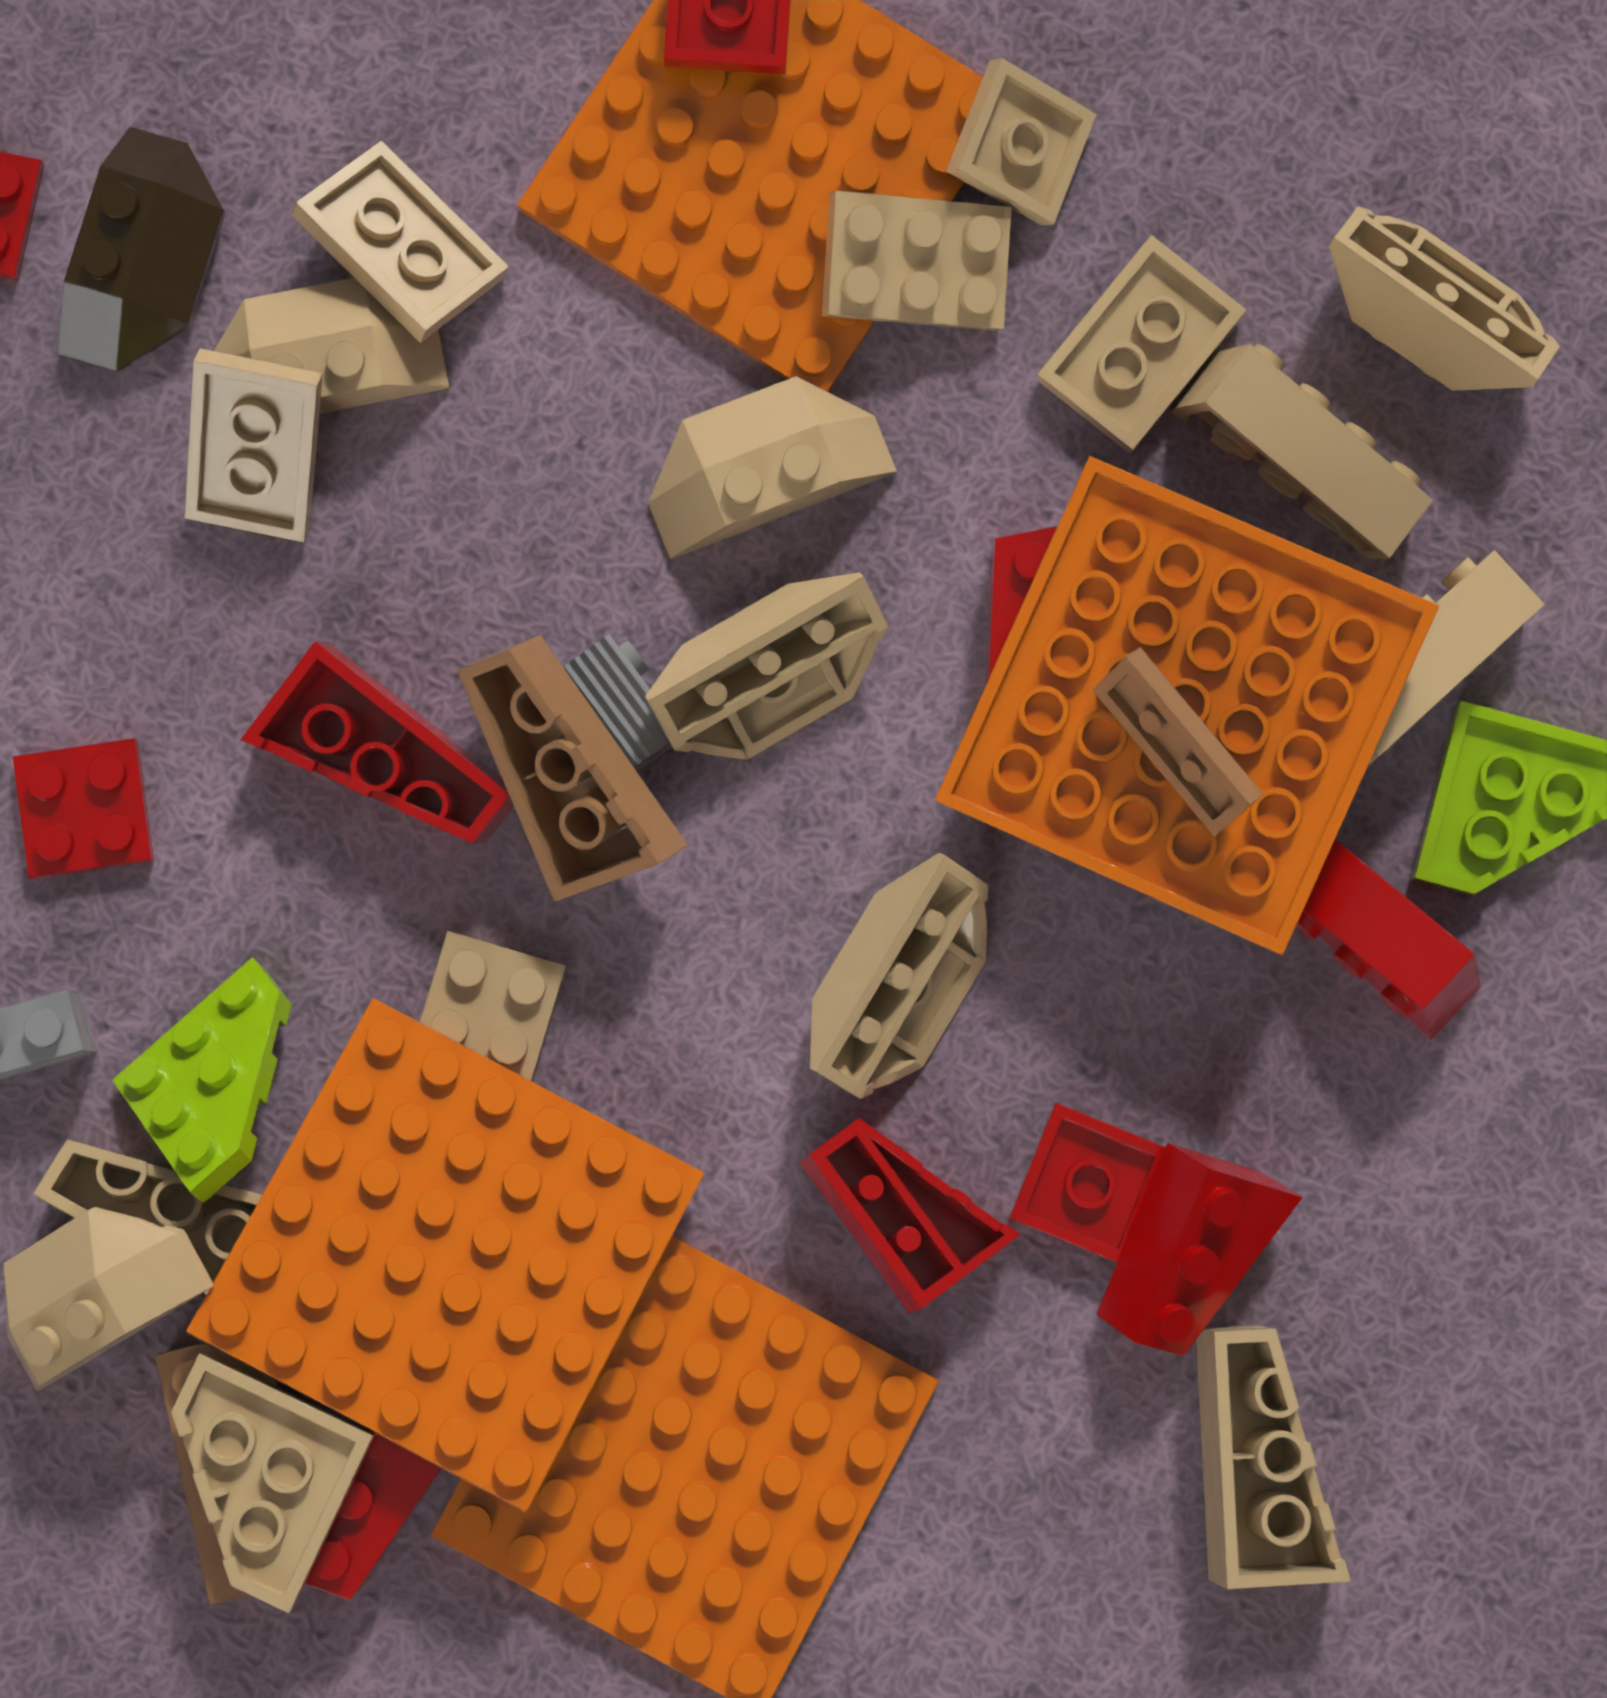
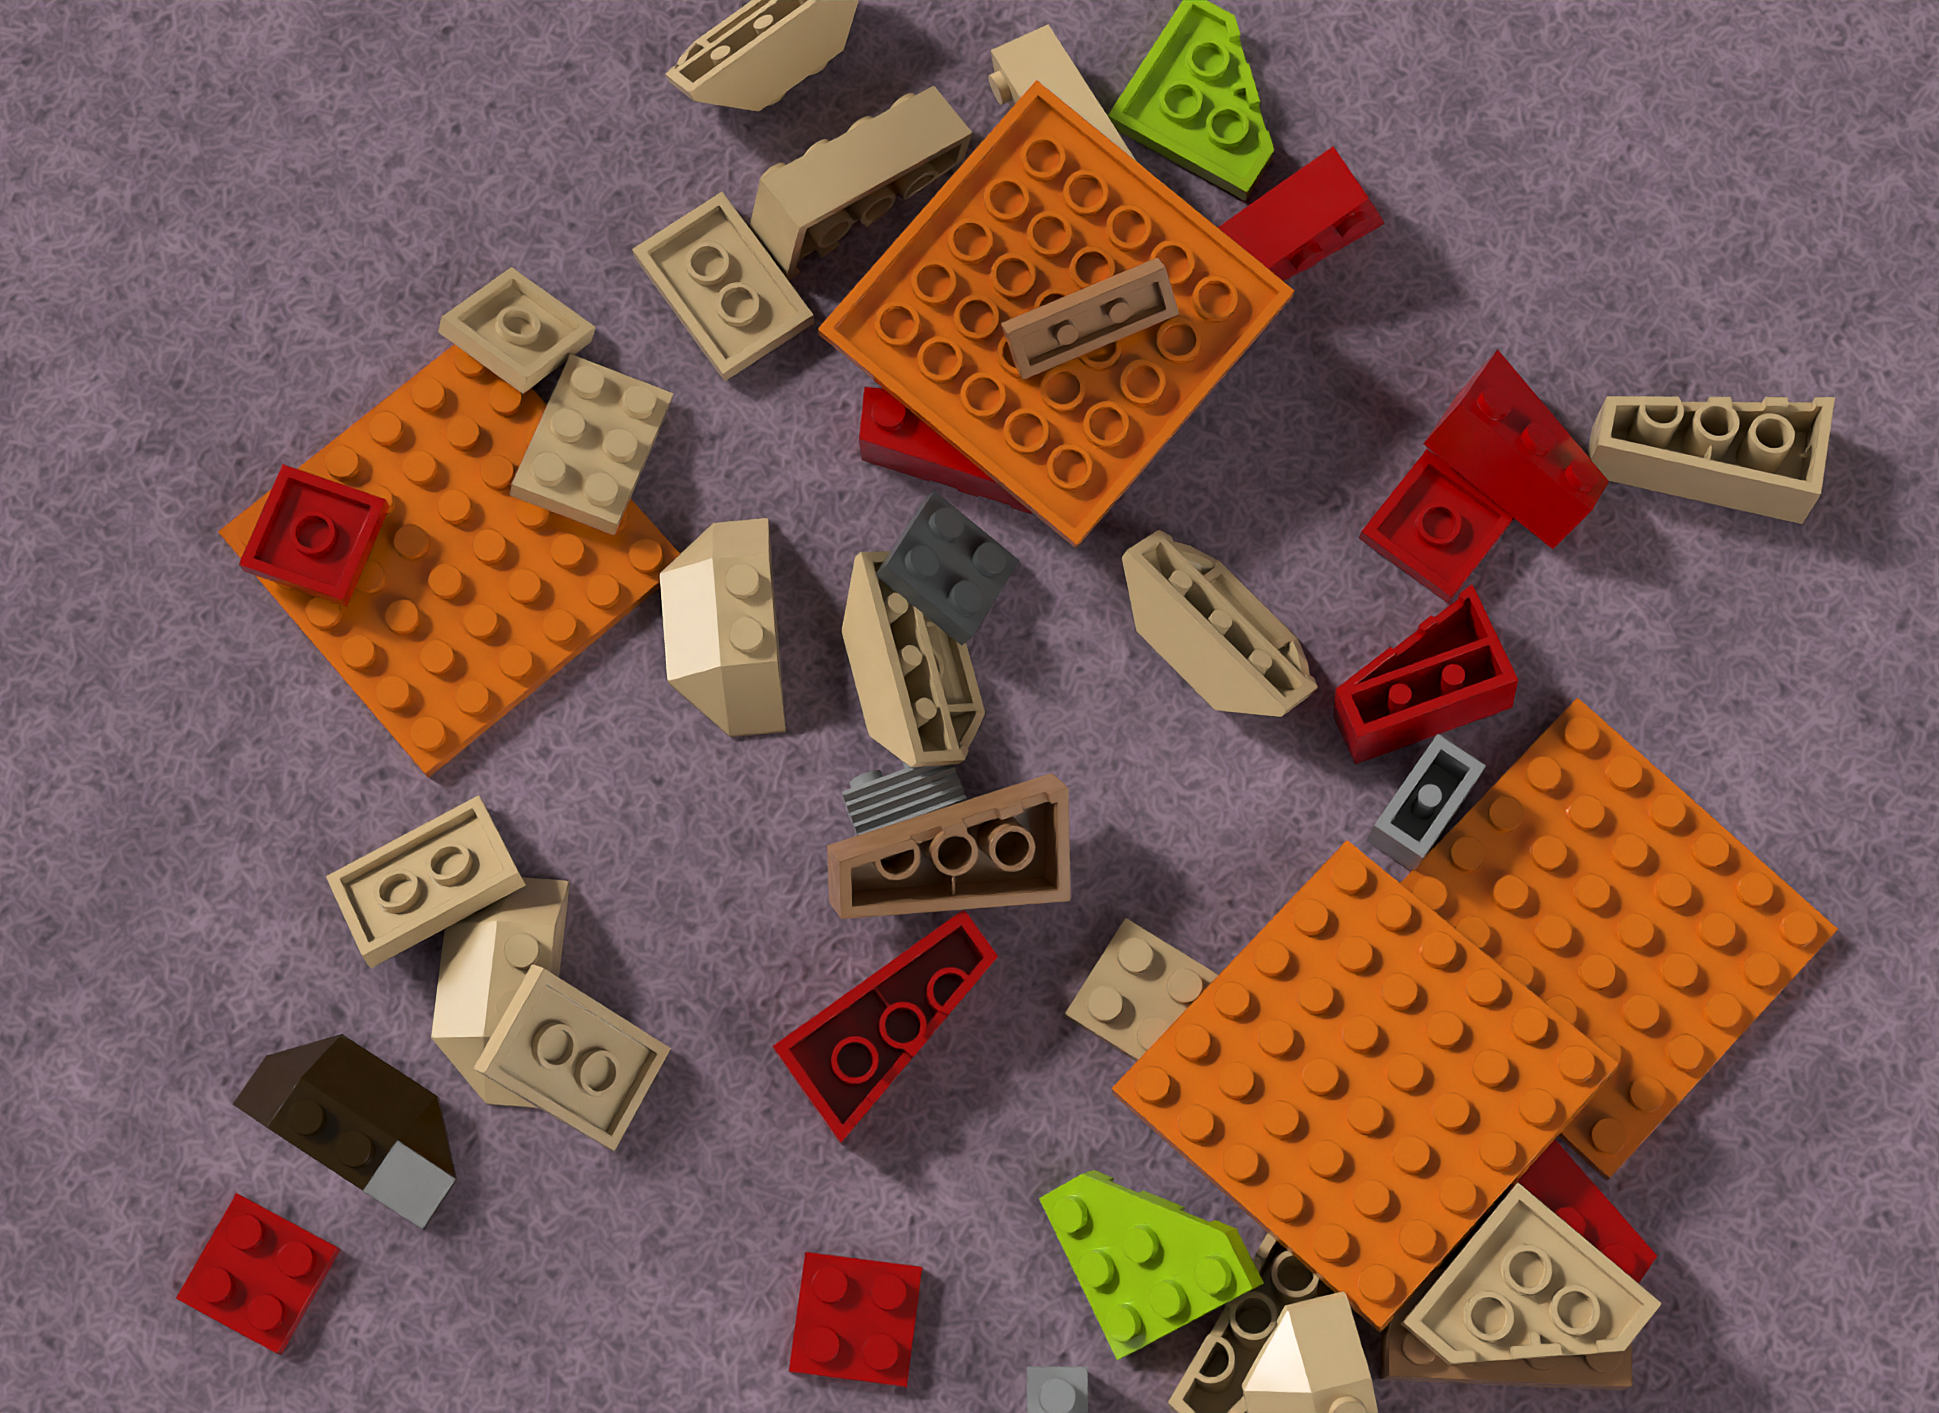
camera: 70 degrees left, 10 degrees down
none -> dark grey plate [876,490,1020,645]
none -> light grey brick [1366,734,1486,871]

